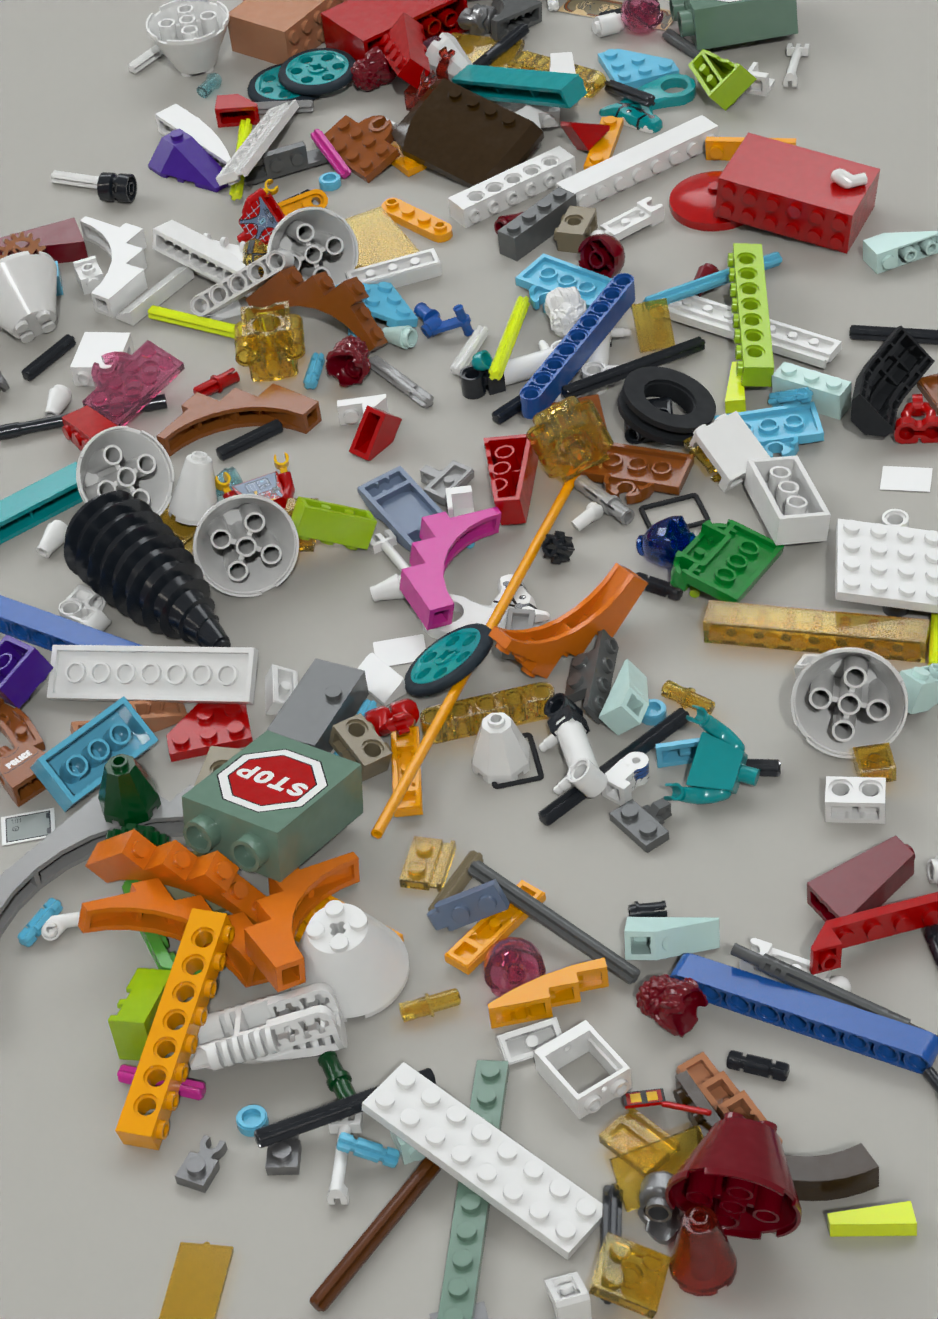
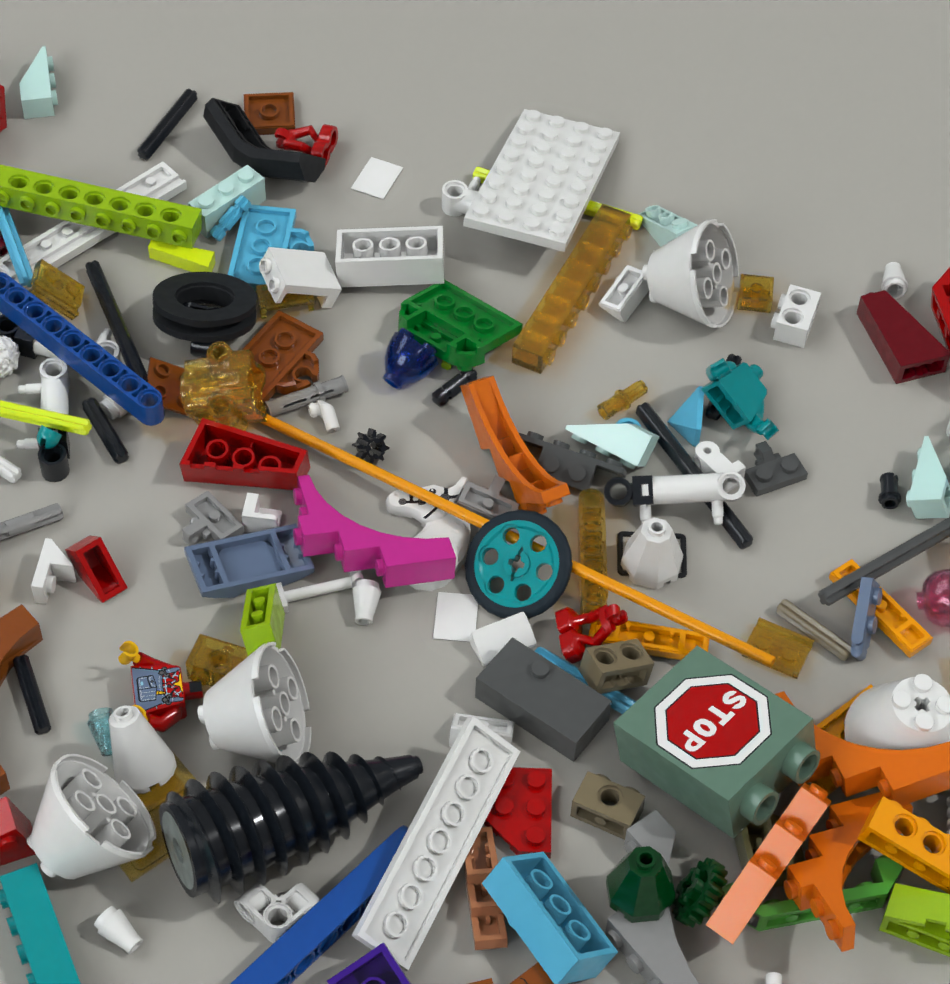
camera: 85 degrees left, 10 degrees up
black piece [639,493,711,537] -> none

